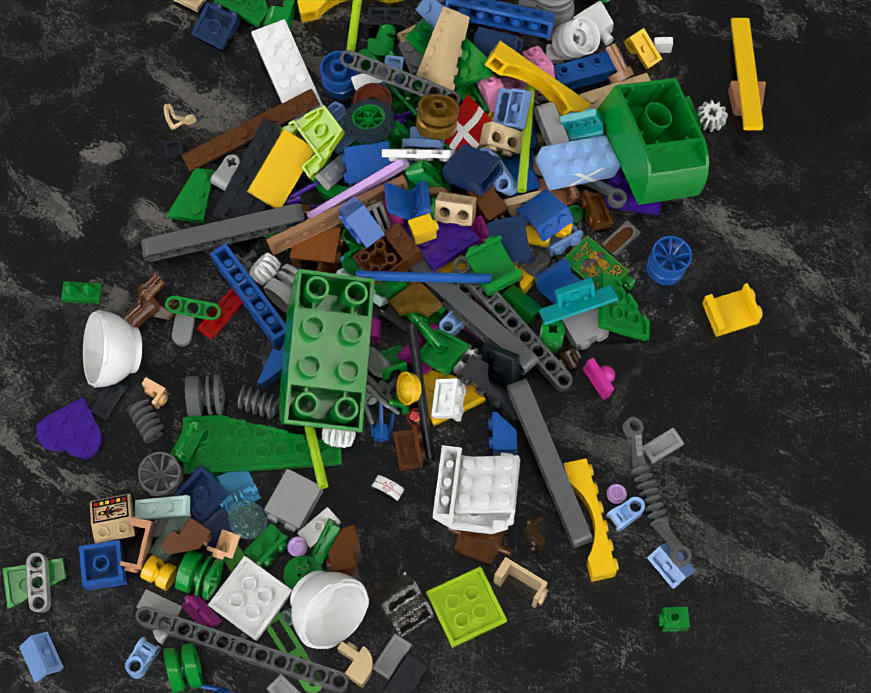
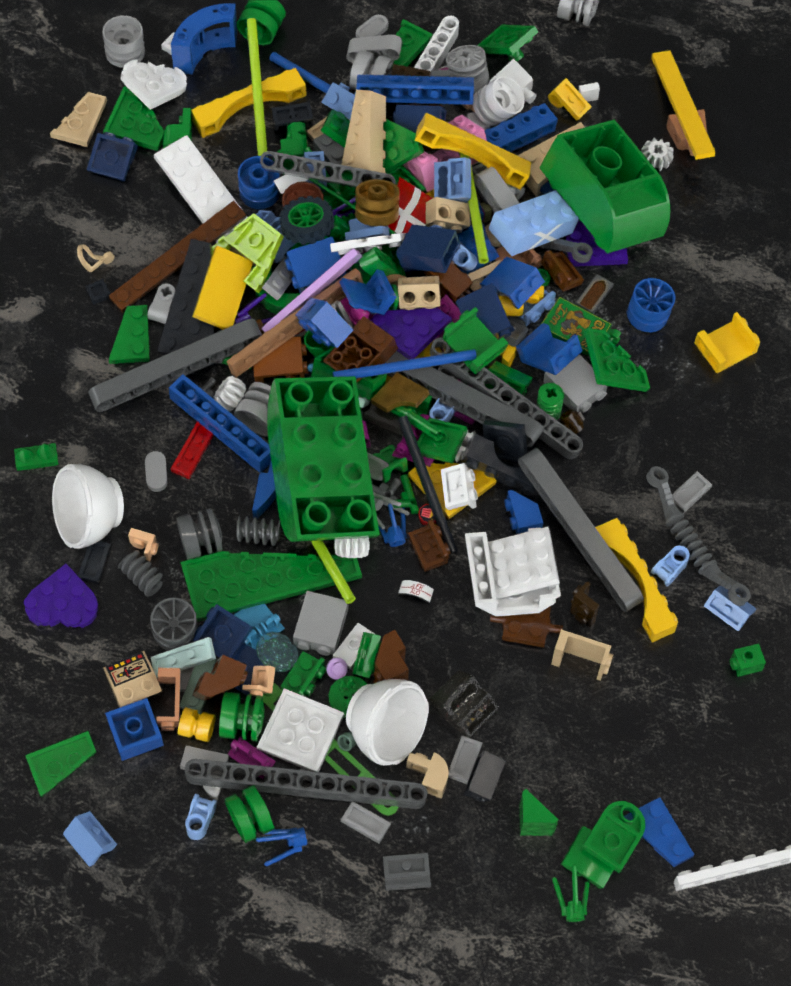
camera: 15 degrees left, 5 degrees down
light grey beam [26,553,51,613] -> none
reddish brown wheel [123,272,180,328] -> none
green beam [165,296,221,320] -> none
green hinge [170,421,205,464] -> none
yellow hat [396,371,421,405] -> none
yellow brick [408,213,439,245] -> none
lime plate [426,567,507,648] -> none
teal bracket [539,278,618,325] -> none
teal bracket [560,109,604,142] -> none
dark pink tile [583,358,615,400] -> none
medium nougat piece [606,43,634,84] -> none
lavender plate [607,484,627,504] -> none

